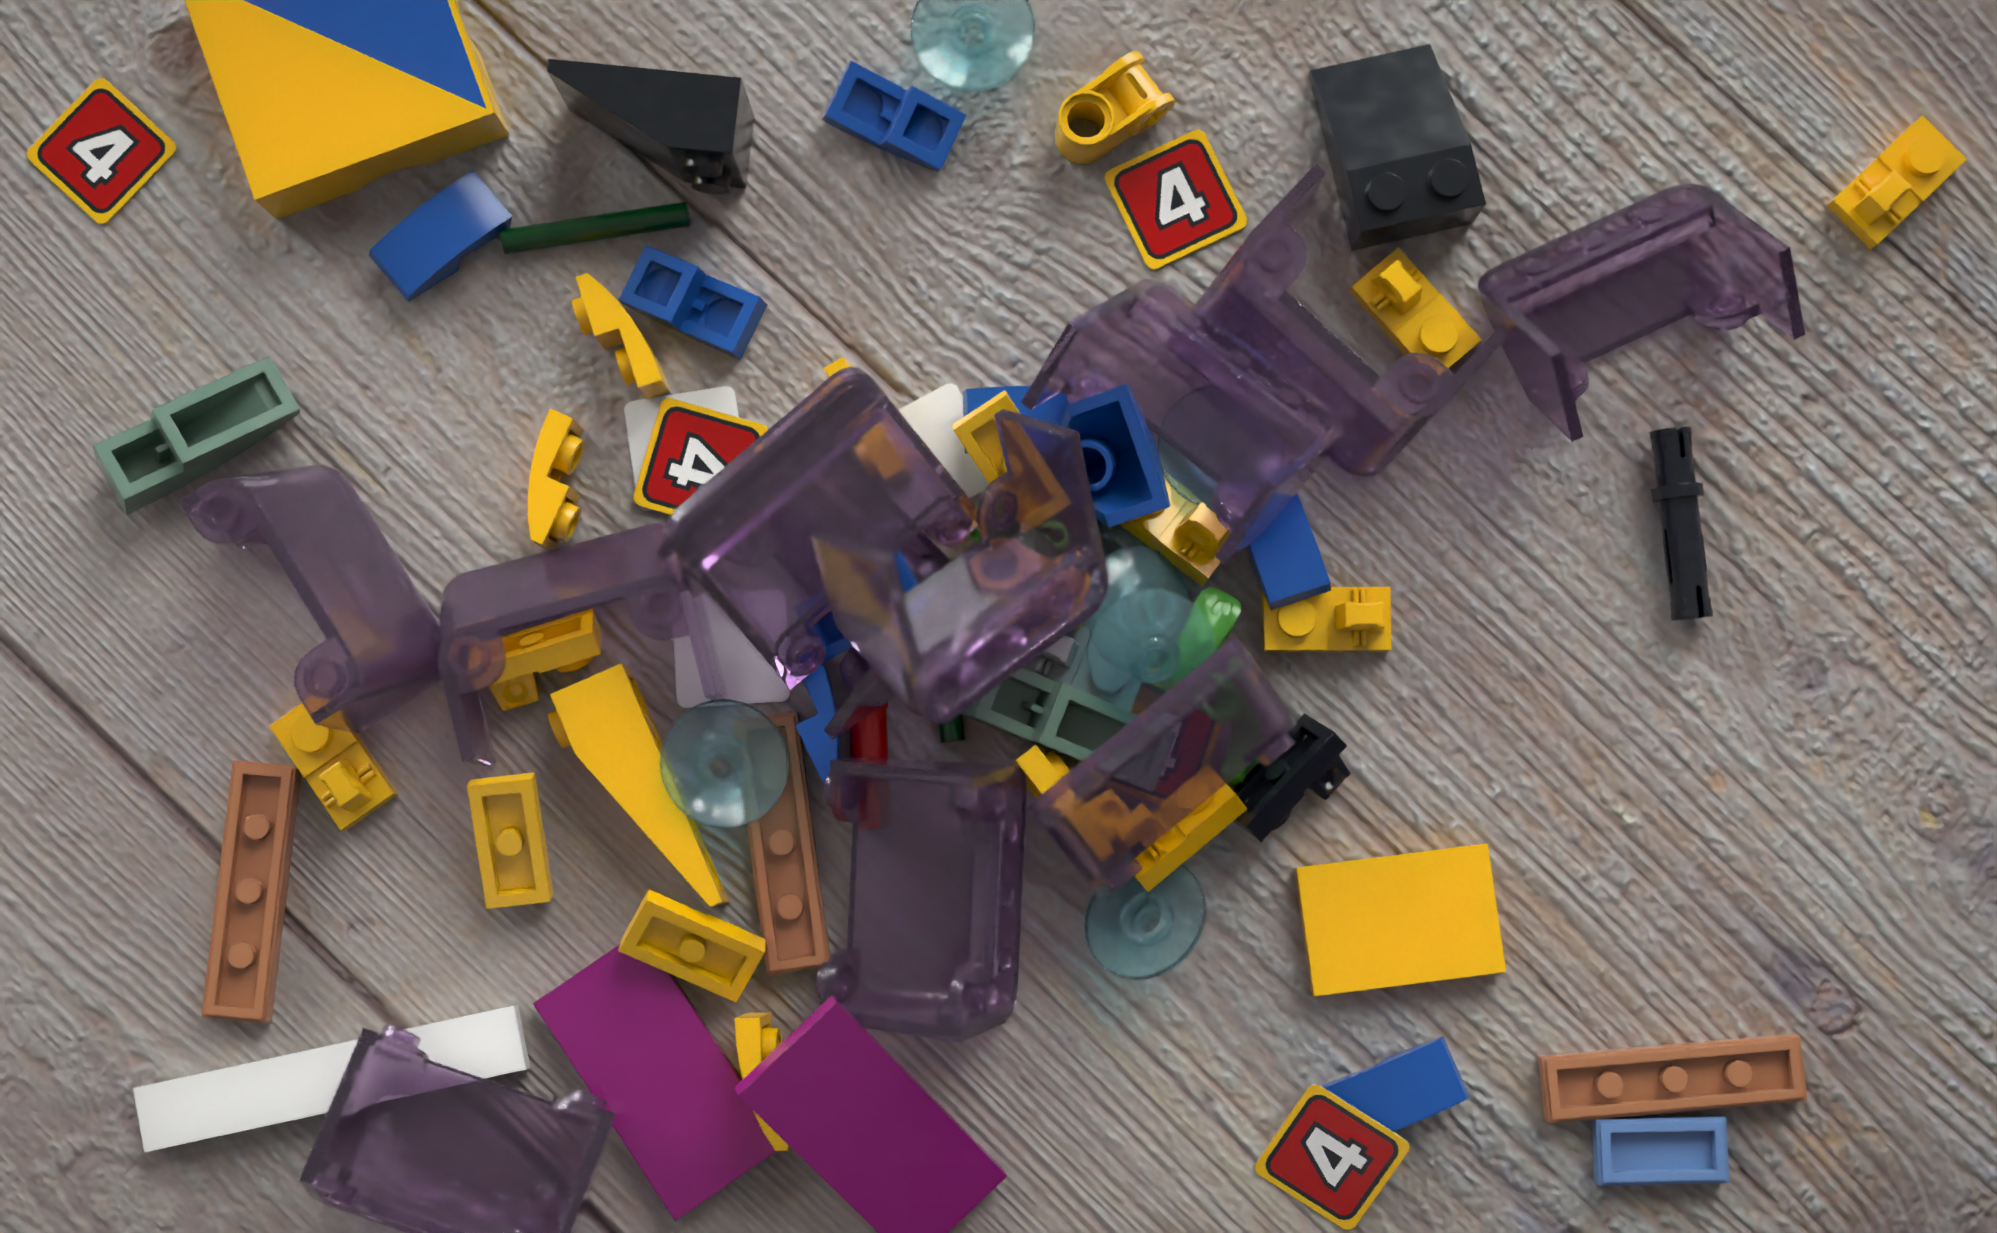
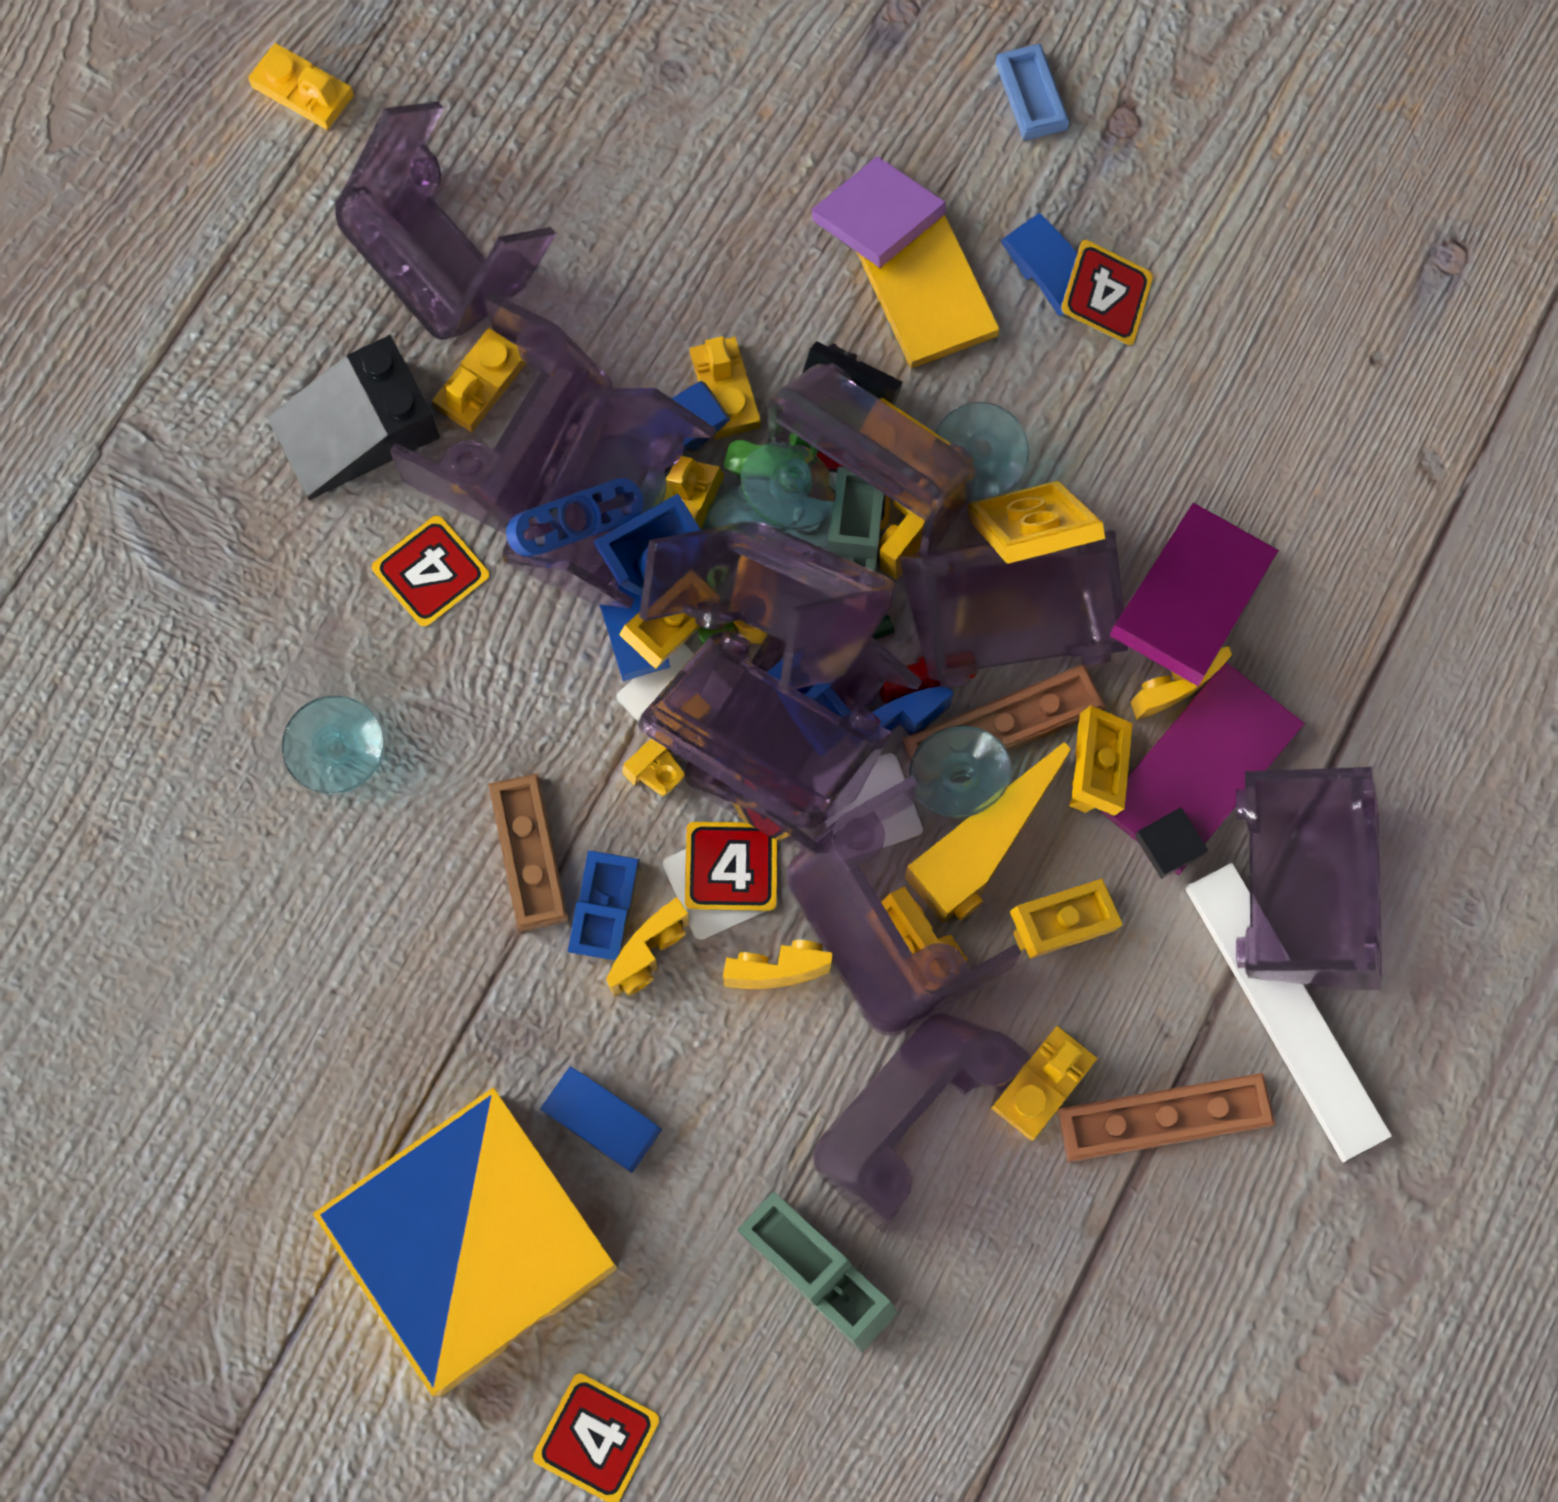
camera: 110 degrees left, 10 degrees down
dark green bar [500,201,691,254] -> none
black slope [547,59,754,195] -> none
blue slope [821,60,967,172] -> none
yellow piece [1055,51,1176,164] -> none
nougat tile [1537,1033,1807,1123] -> none
black pin [1649,427,1713,621] -> none
none -> medium nougat tile [488,773,569,933]
none -> blue beam [506,478,644,557]
none -> medium lavender tile [812,156,946,268]
none -> yellow tile [966,481,1105,564]
none -> black tile [1135,807,1208,879]

